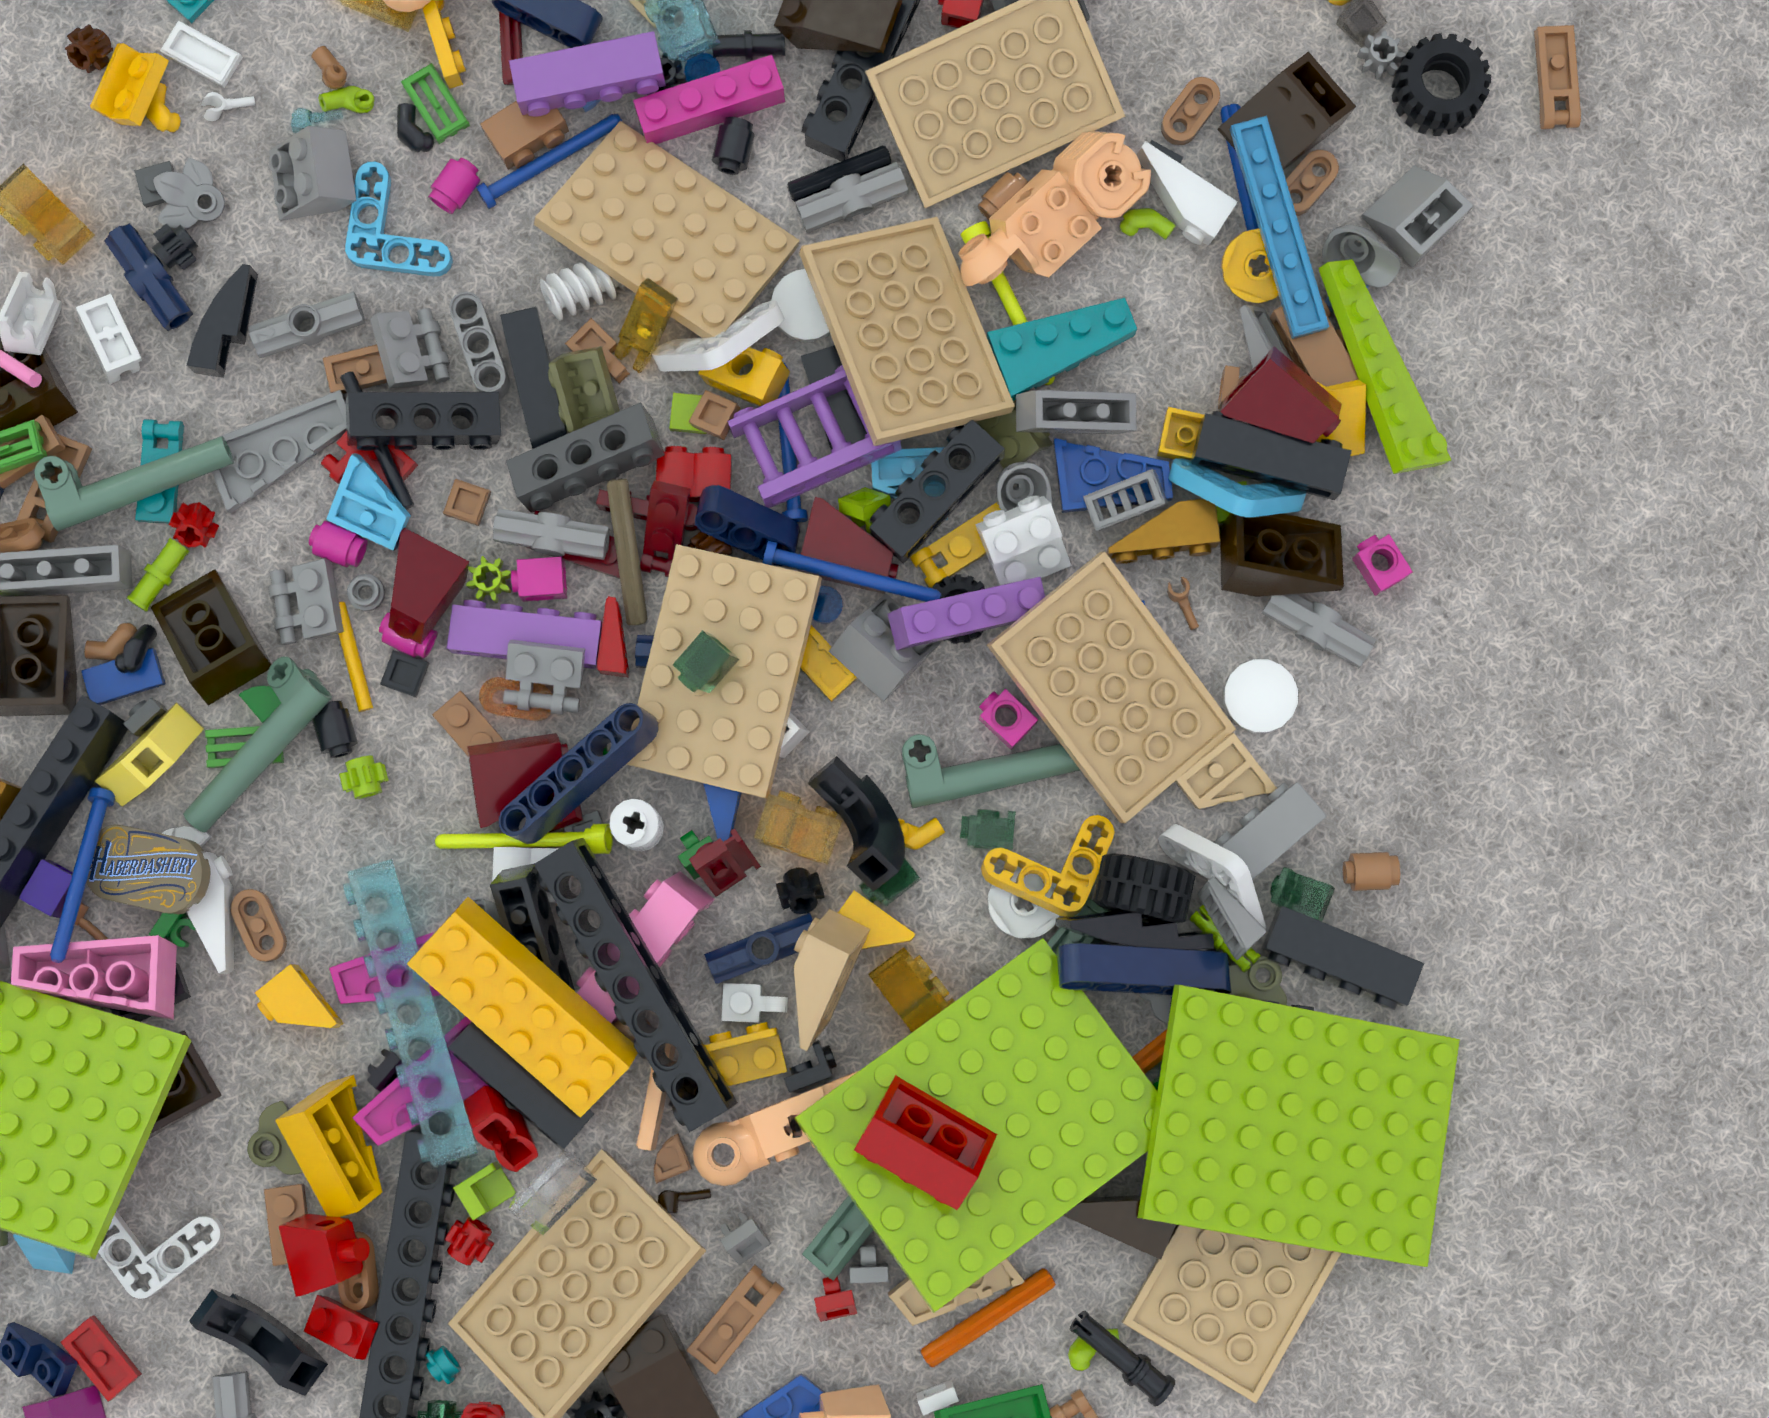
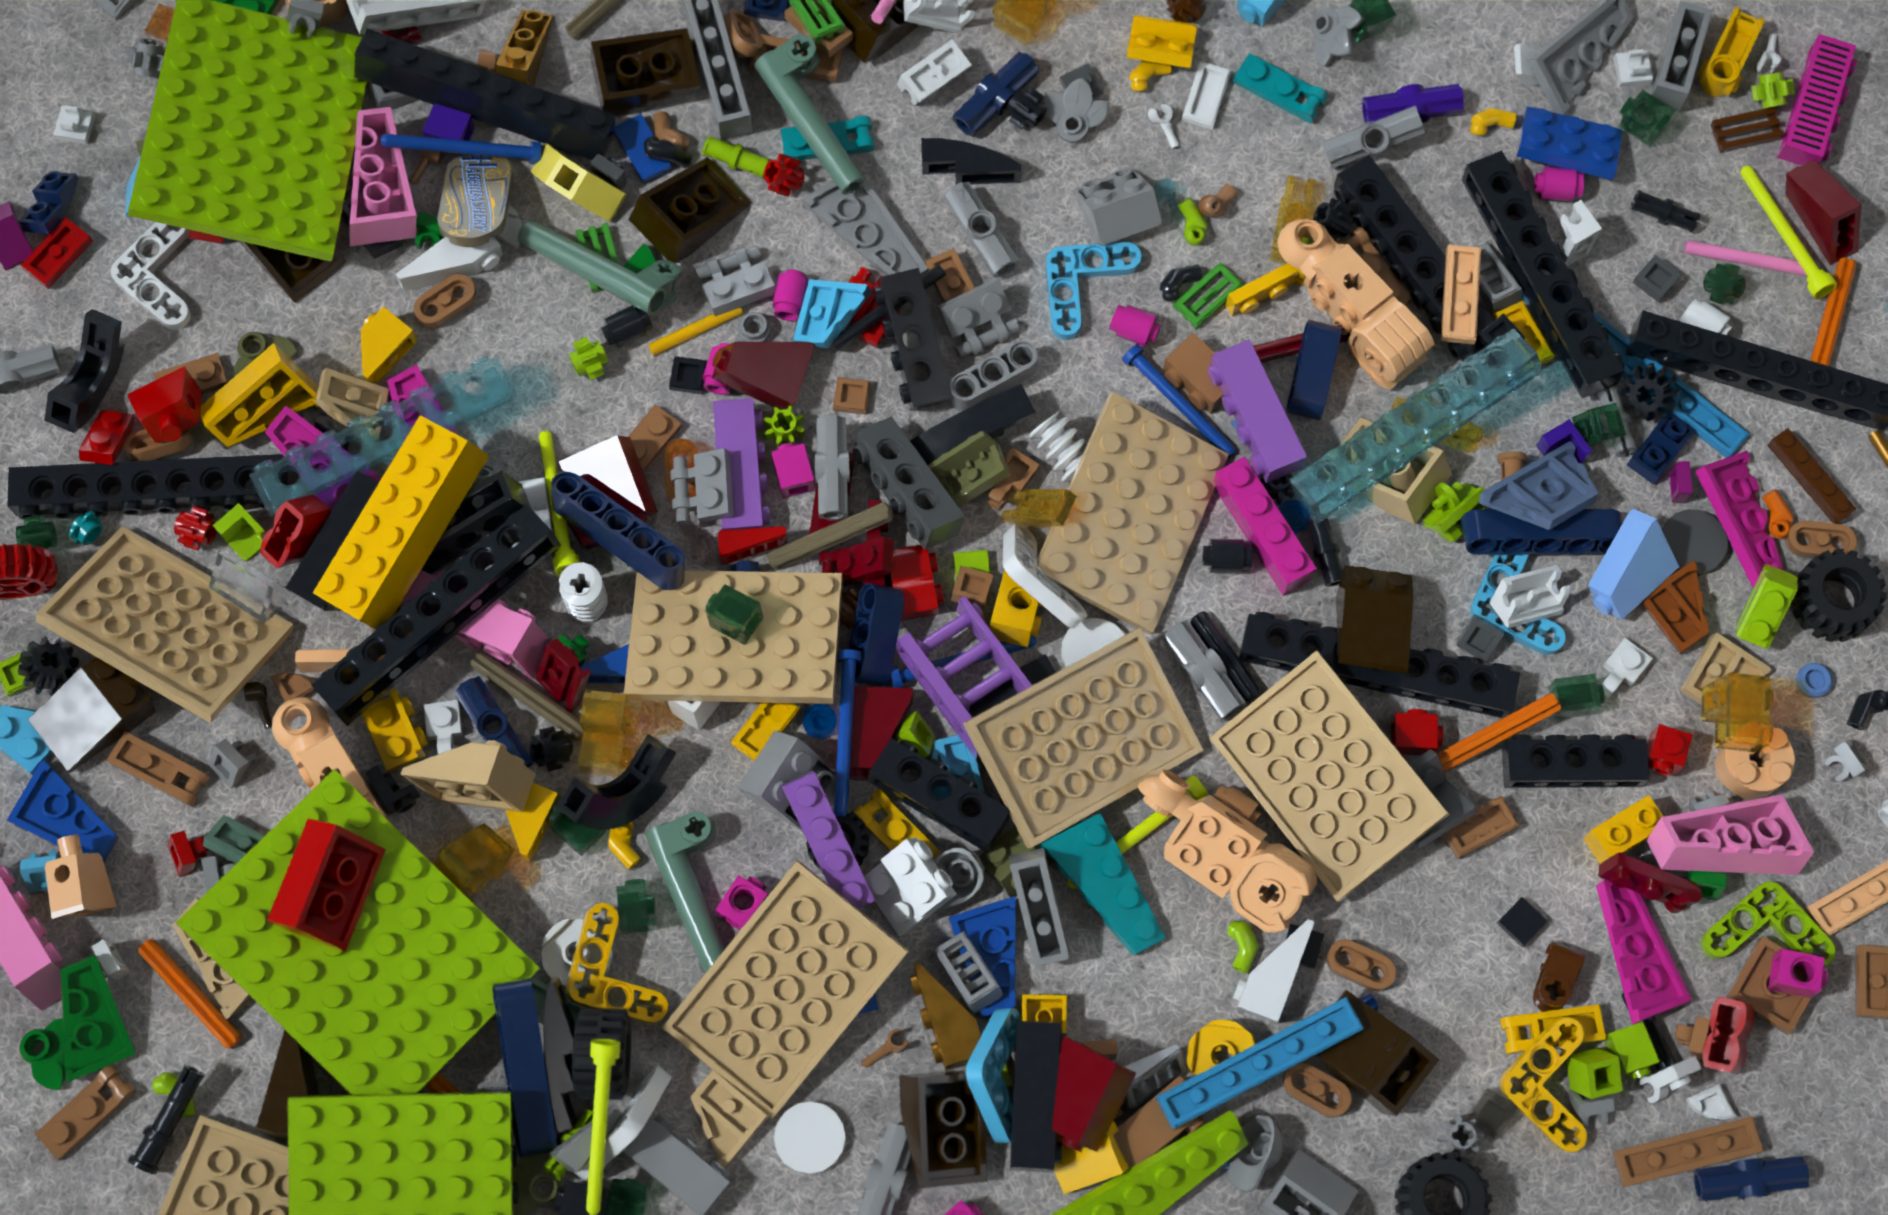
camera: 75 degrees right, 10 degrees down
none -> tan wing [315,368,389,451]
none -> dark tan axle [470,651,587,741]
none -> neon yellow piece [586,1039,621,1215]

